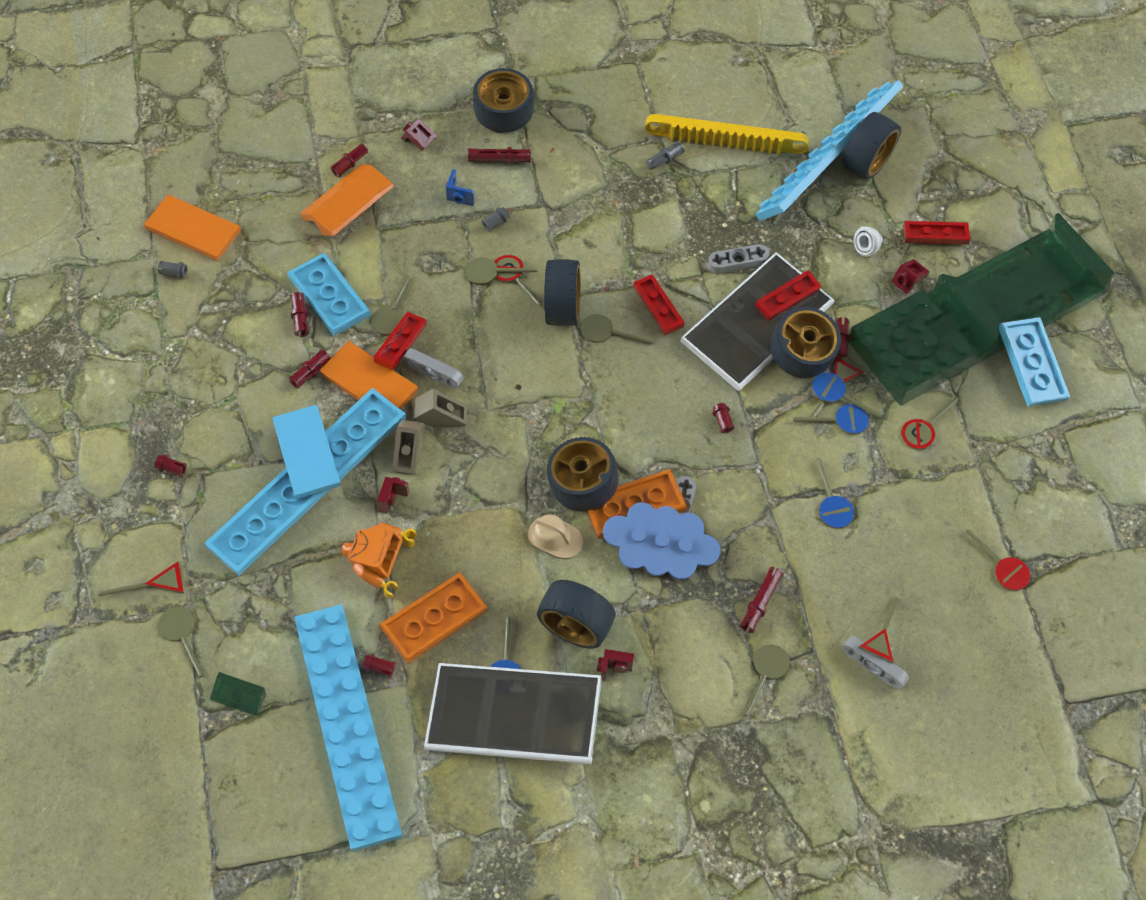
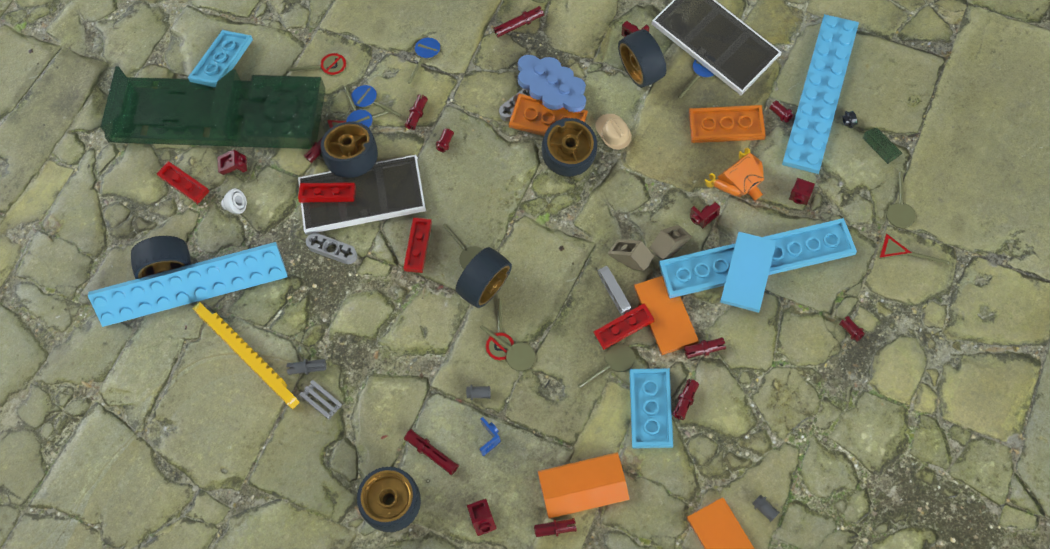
camera: 135 degrees left, 5 degrees up
none -> light grey tile [299,380,342,420]
none -> dark red pin [405,94,428,130]
none -> dark red bracket [789,178,815,206]
none -> black plate [842,111,858,128]

